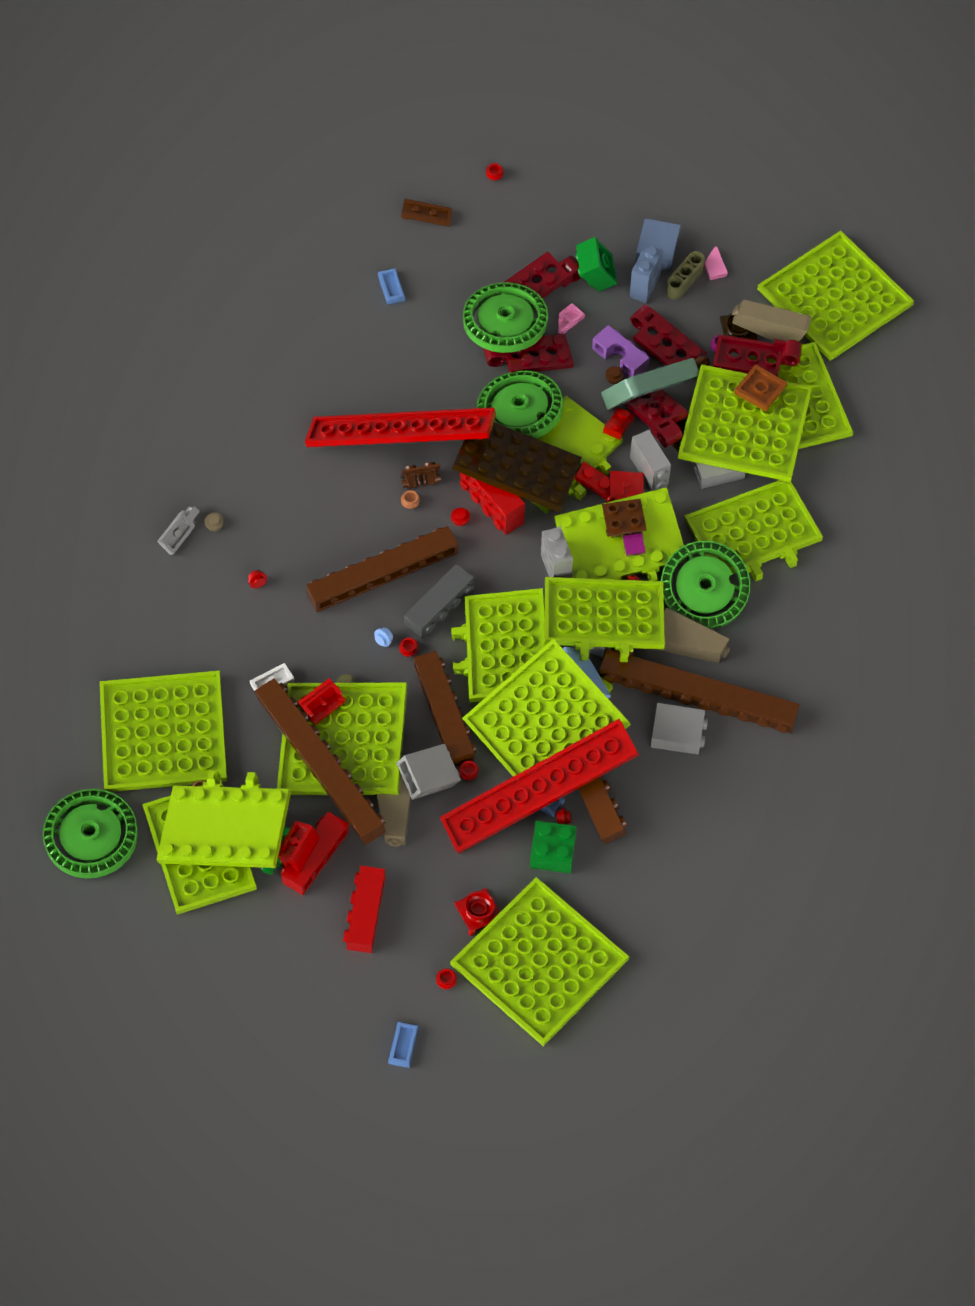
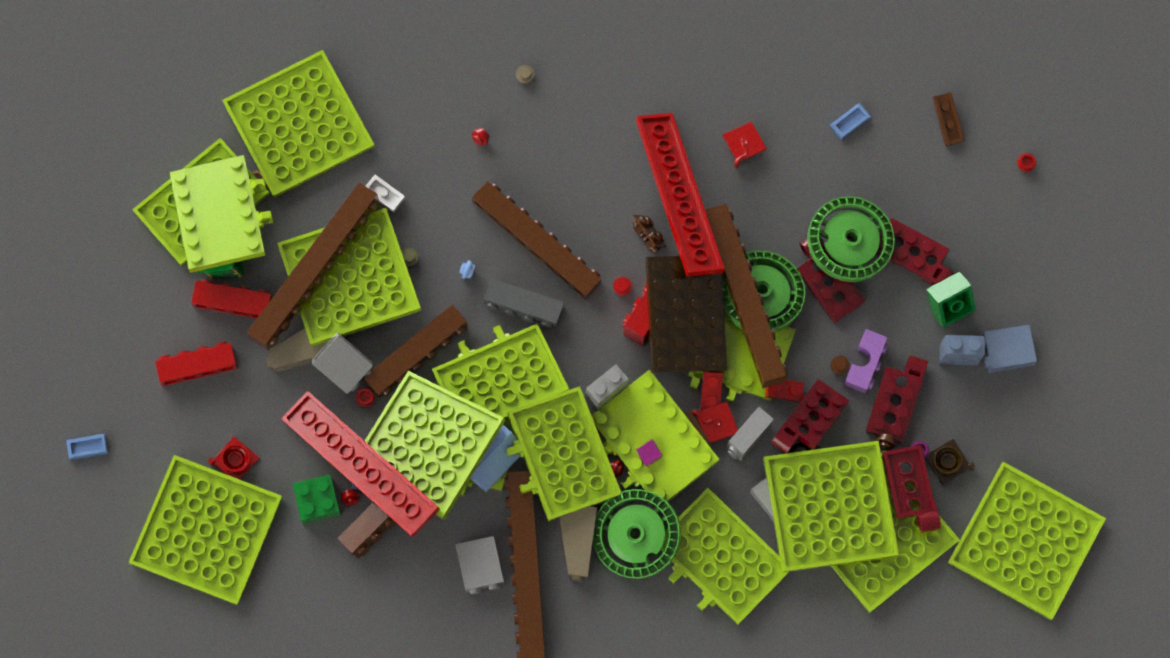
camera: 65 degrees right, 15 degrees up
bright green piece [43,789,138,878] -> none
light grey hinge [157,506,200,555] -> none
red hinge [278,821,319,872] -> none
red hinge [298,678,346,726] -> none
red plate [399,637,419,657] -> none
nougat plate [401,490,420,509] -> none
red plate [436,969,457,990] -> none
bright pink tile [558,303,585,334] -> none
sand green beam [601,358,699,410] -> none
reddish brown hinge [602,499,647,538] -> none
olive beam [666,251,705,300] -> none
bright pink tile [704,247,728,280] -> none
dark tan slope [732,299,811,342] -> none
dark orange plate [734,364,787,412] -> none
none -> reddish brown brick [705,204,788,388]
none -> red hat [722,121,767,168]

